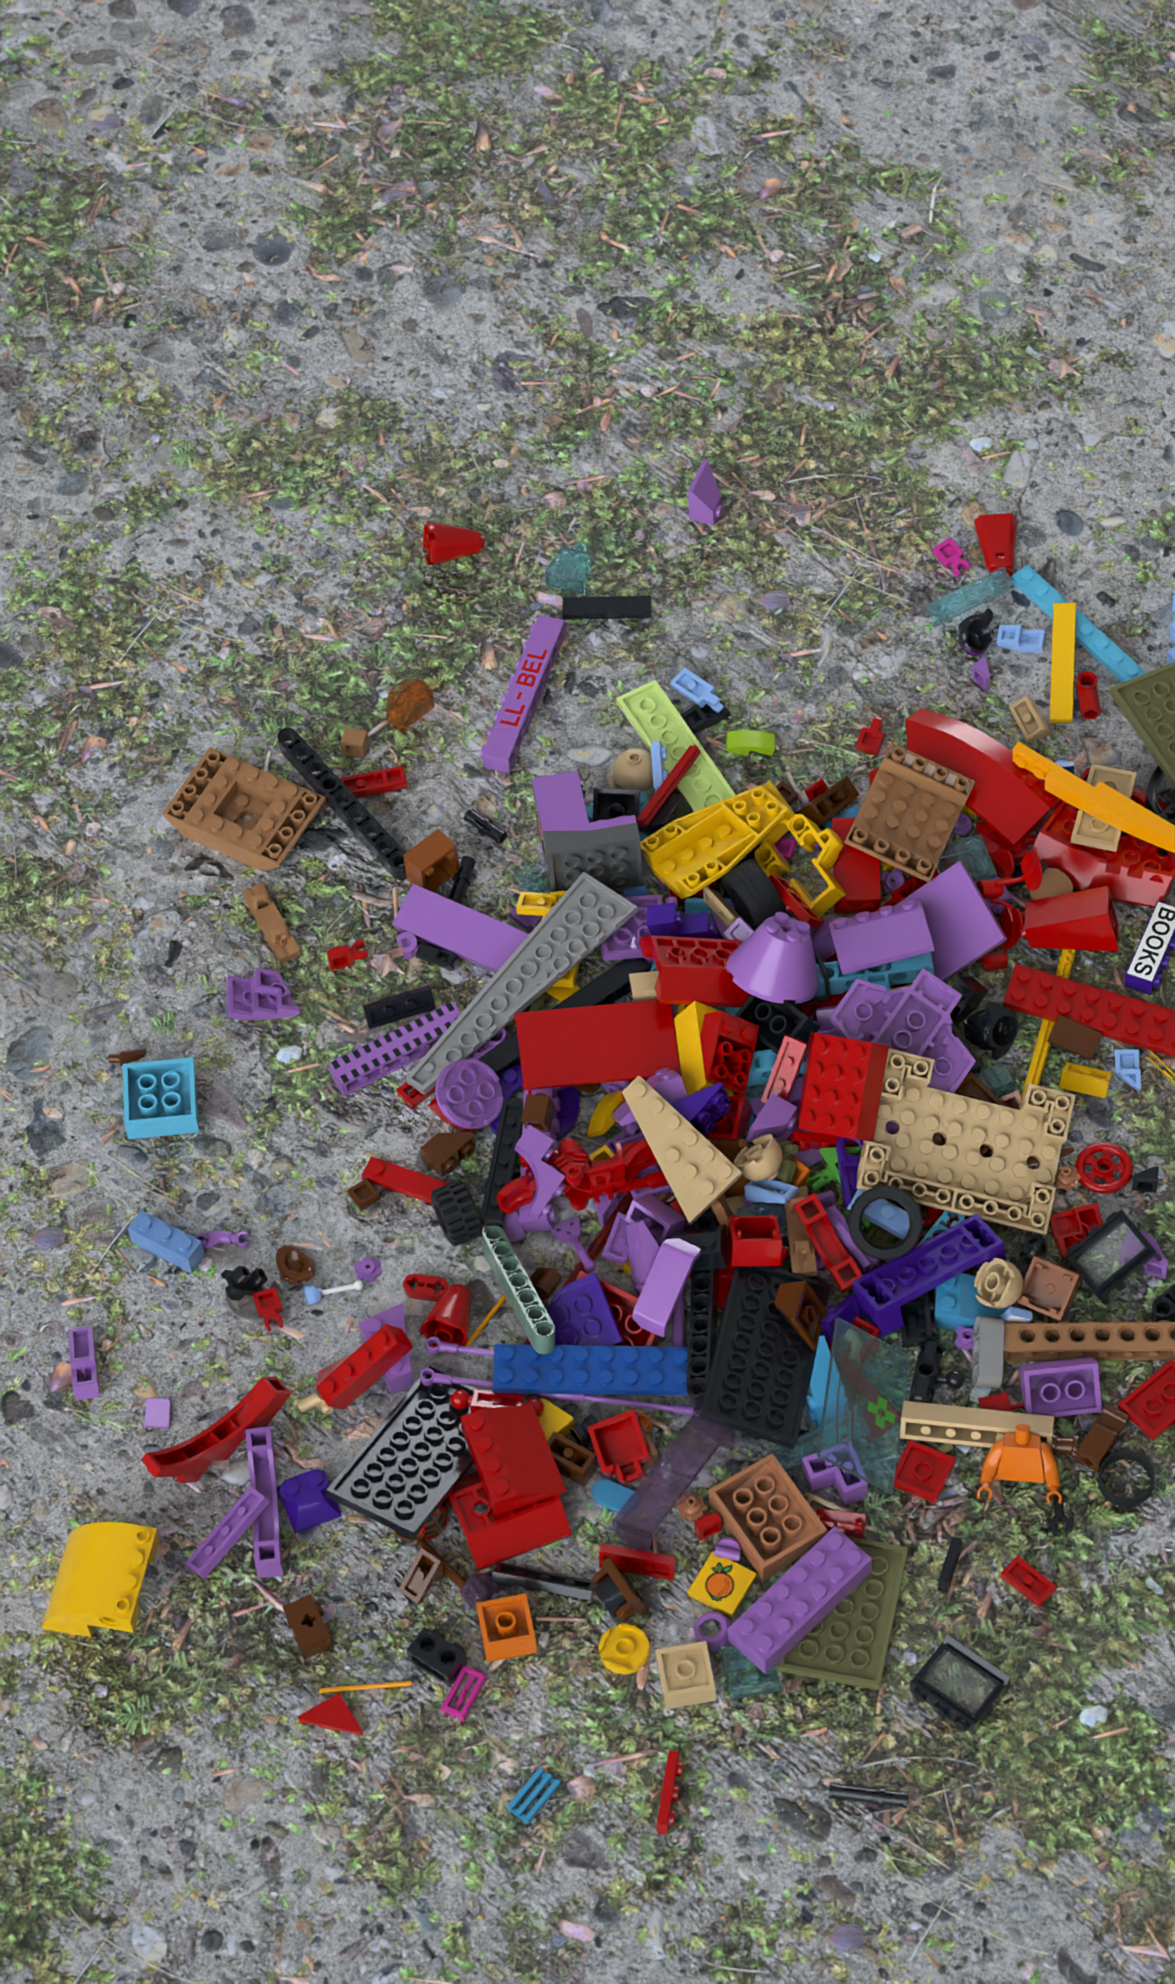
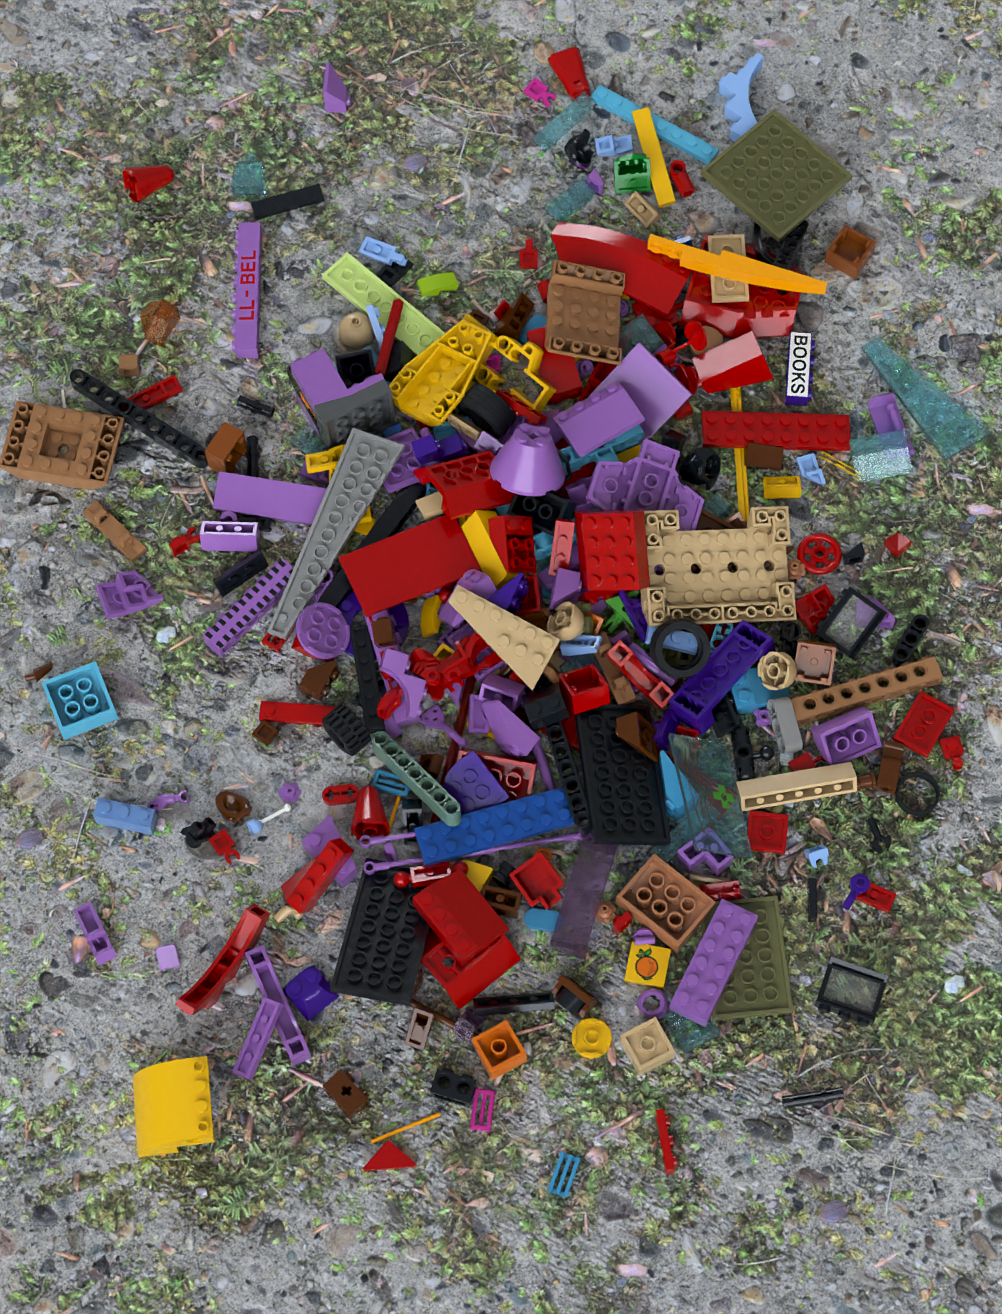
camera: 20 degrees left, 10 degrees up
red plate [599,1544,676,1581] -> none
medium lavender piece [632,1238,701,1337] -> none
orange torso [976,1424,1063,1506] -> none
light blue tile [998,1307,1032,1324] -> none
none -> medium lavender brick [199,521,260,552]
none -> dark azure tile [371,769,411,798]
none -> medium lavender tile [383,842,398,862]
none -> black slope [402,799,423,845]
none -> clear light blue beam [545,179,596,223]
none -> green piece [613,152,651,194]
none -> light blue tile [804,844,829,868]
none -> dark purple plate [842,874,870,910]

